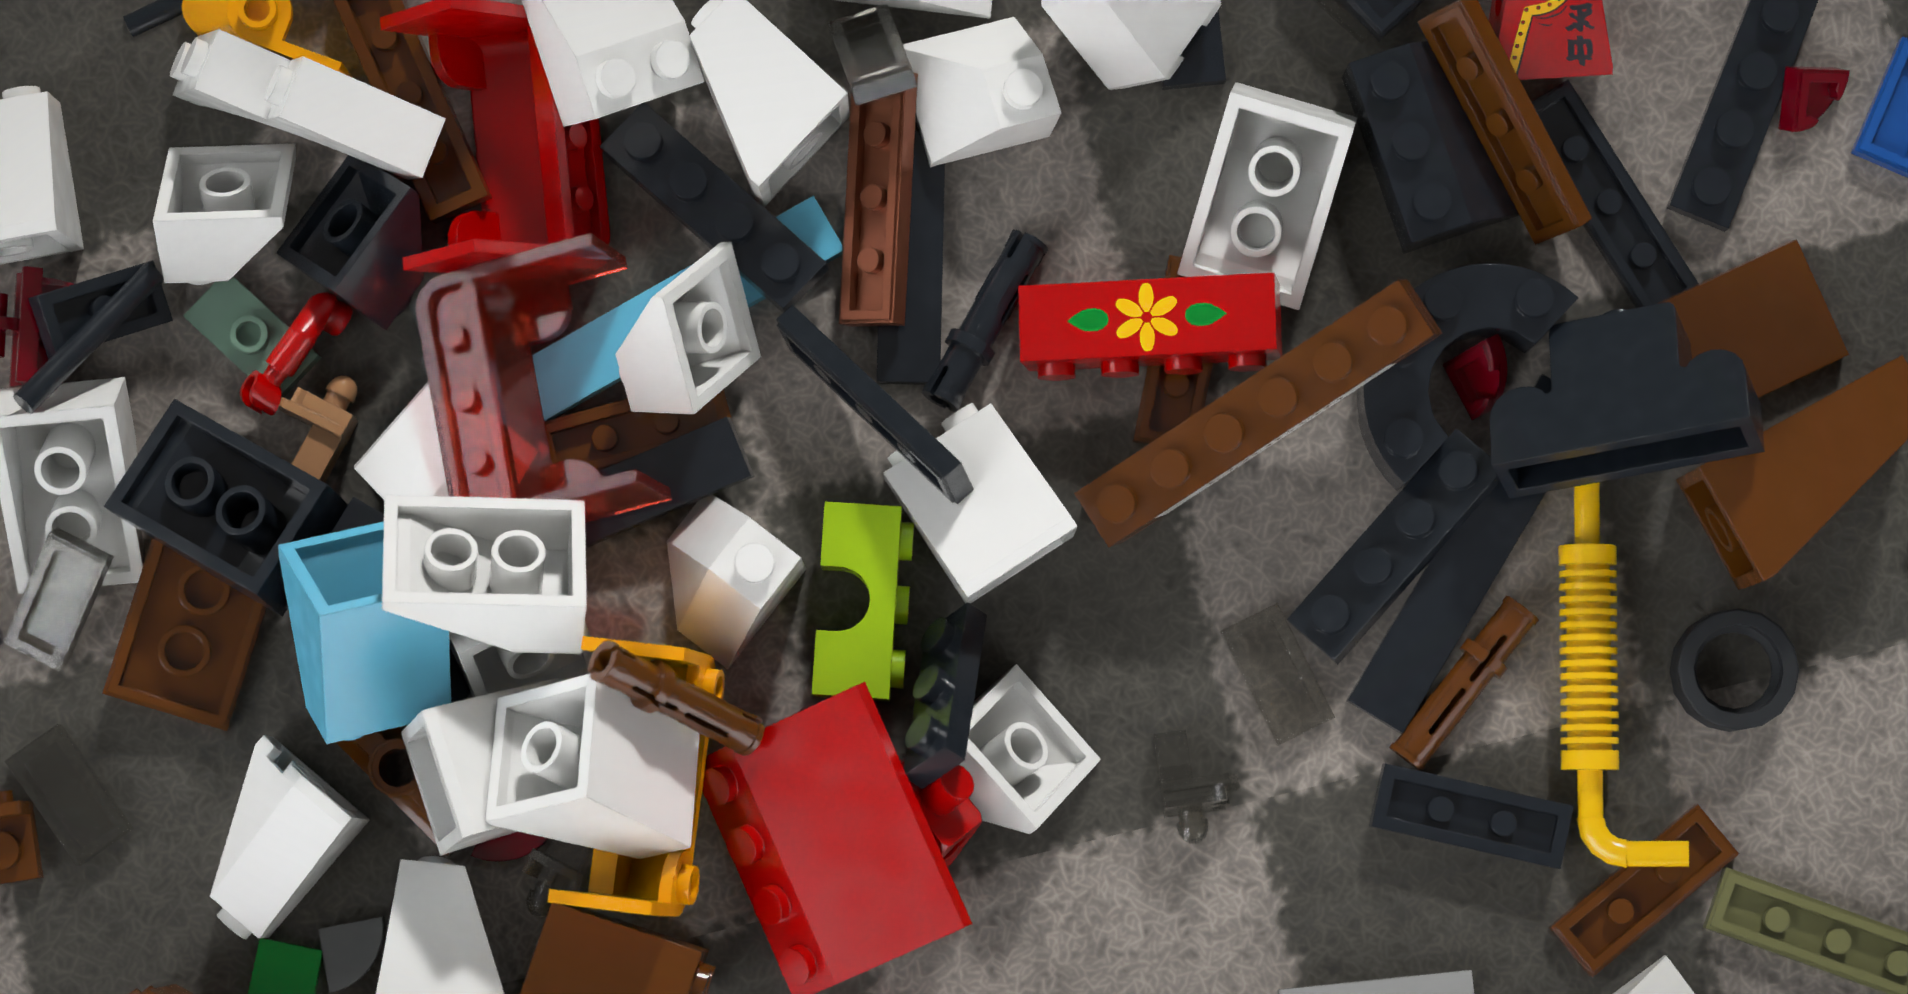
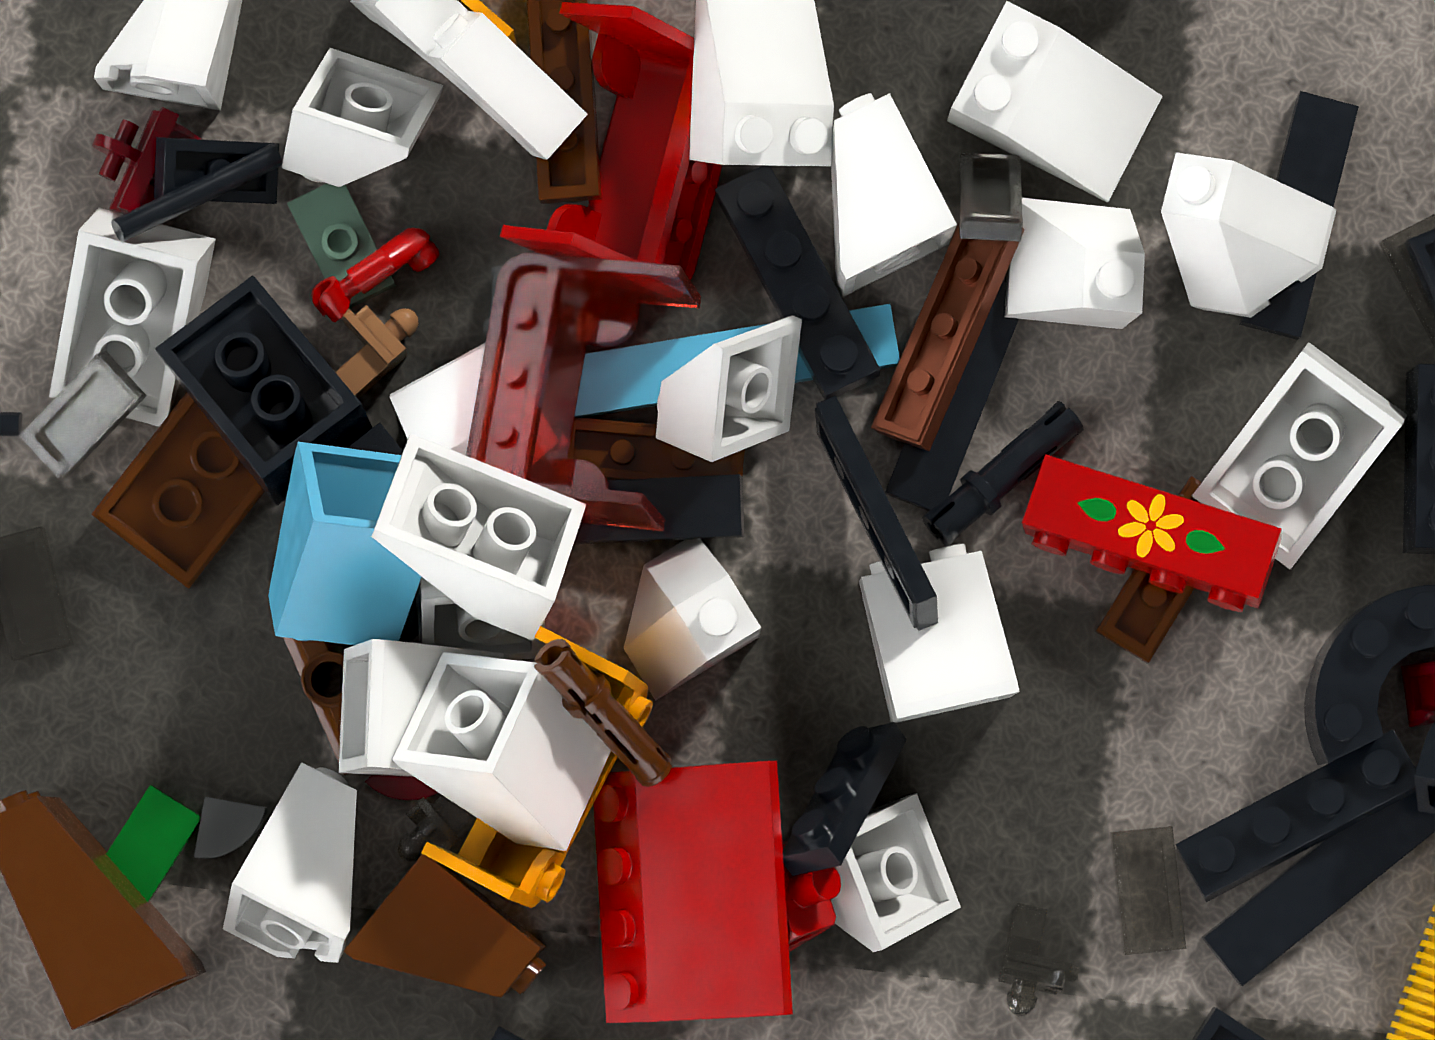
camera: 20 degrees right, 0 degrees up
white slope [210,735,370,940] -> none
black slope [276,155,424,330] -> none
lime arch [812,501,914,702] -> none
reddish brown brick [1074,279,1443,547] -> none
reddish brown pin [1389,596,1539,771] -> none

